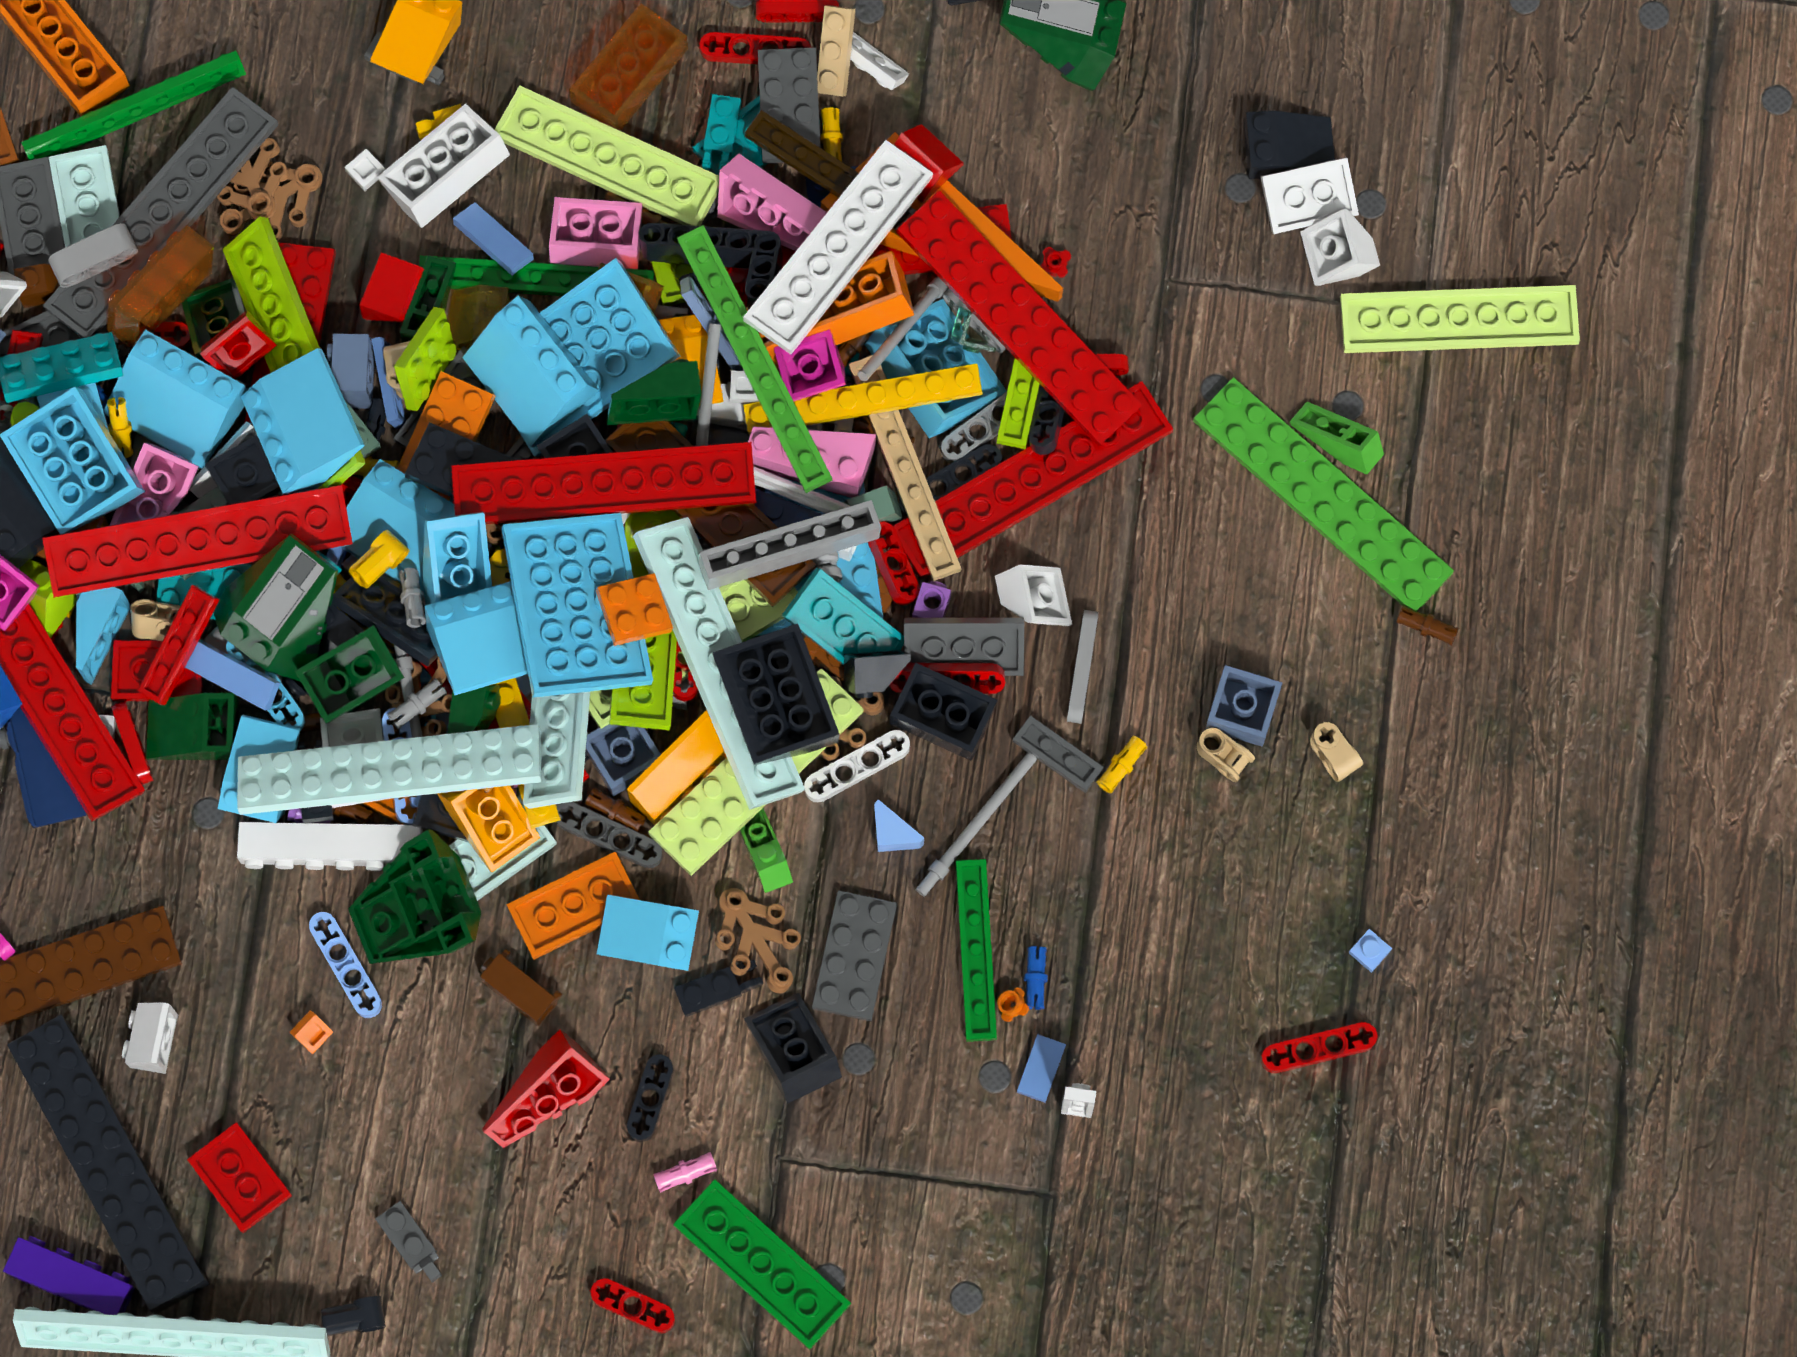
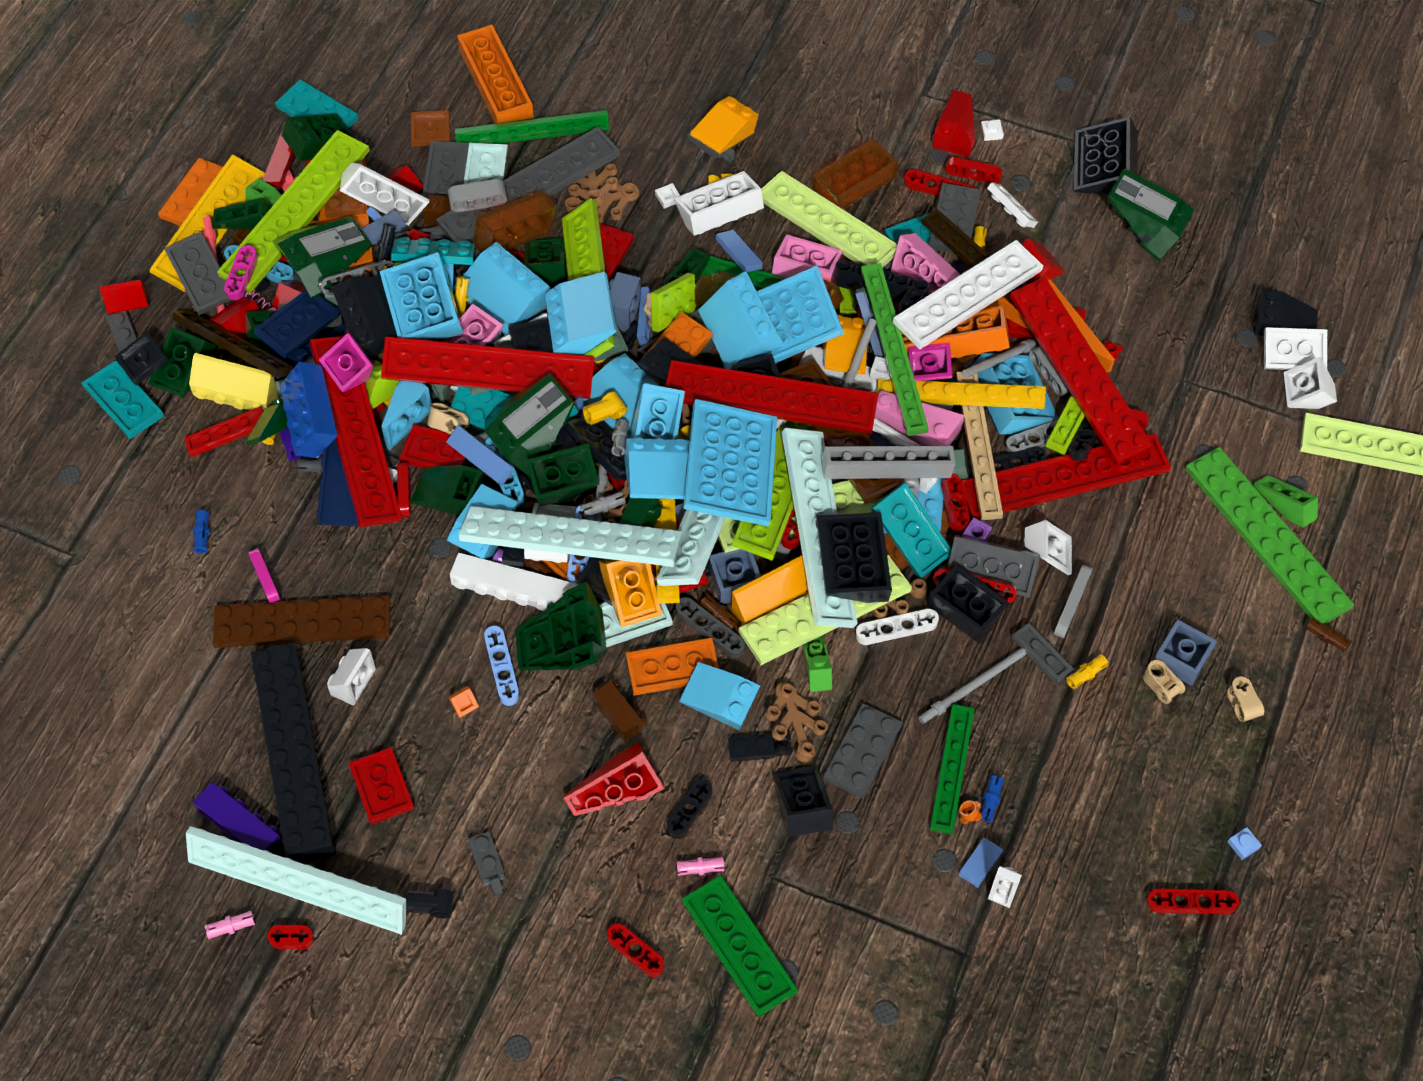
camera: 15 degrees right, 15 degrees down
red tile [137,585,220,705] -> none
red slope [200,310,277,379] -> none
red slope [360,252,424,322] -> none
orange plate [596,573,673,646] -> none
dark green slope [607,359,702,425] -> none
teal hinge [702,94,741,171] -> none
tan plate [817,5,856,97] -> none
slope [844,650,911,698] -> none
light blue slope [874,800,924,852] -> none
clear green bracket [950,306,996,353] -> none

